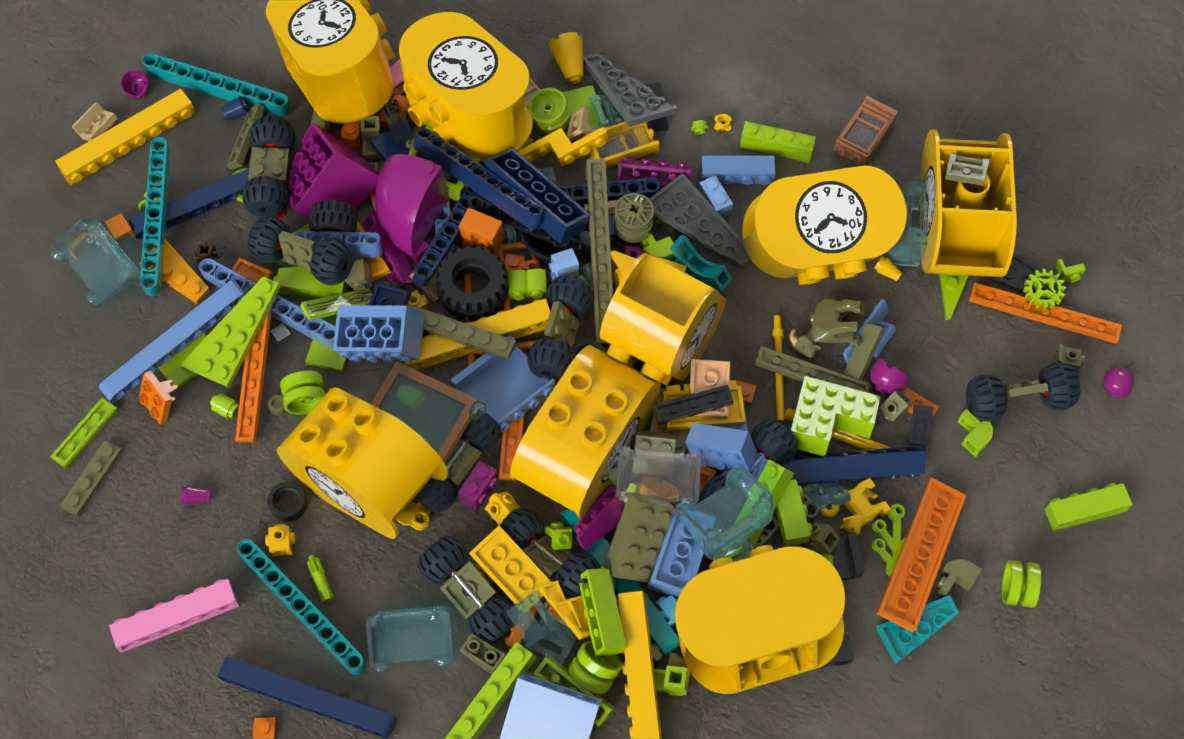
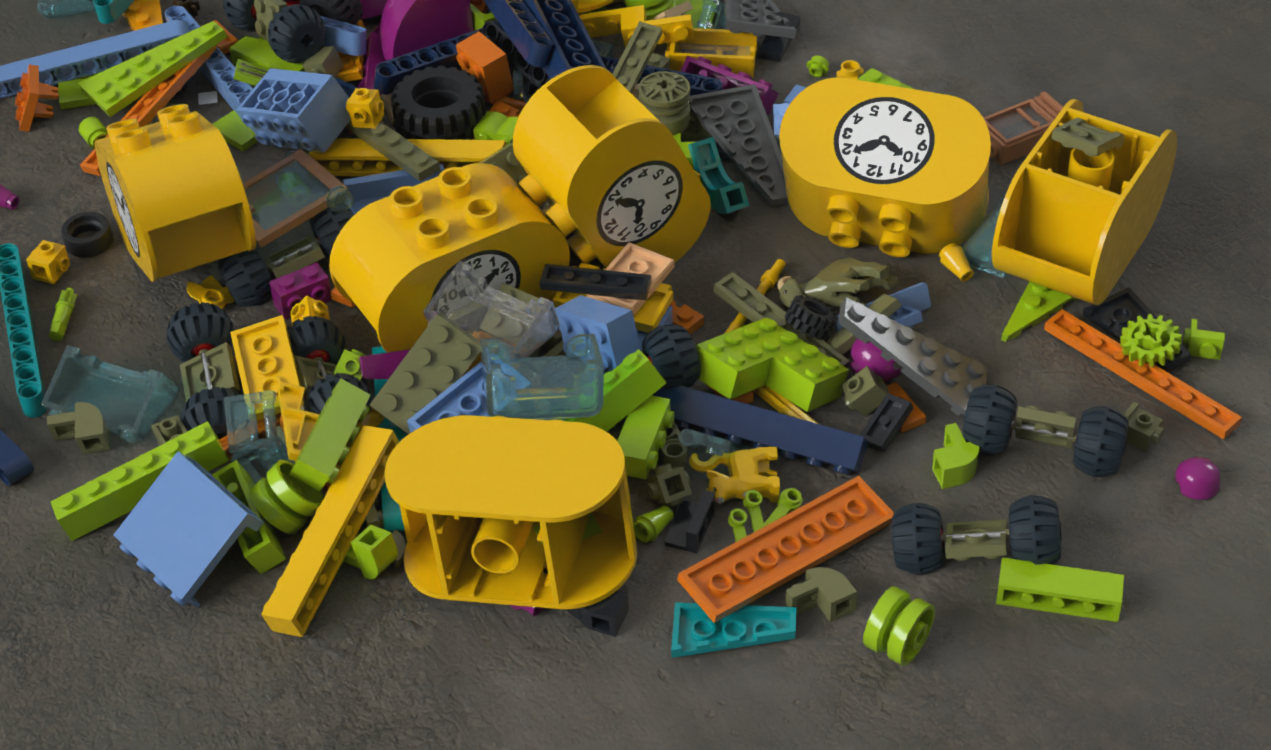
camera: 30 degrees right, 20 degrees down
none -> olive brick [47,402,110,454]
none -> yellow brick [346,88,384,129]
none -> black tyre [785,295,838,340]
none -> dark grey wing [839,297,987,416]
none -> black plate [892,495,1062,575]

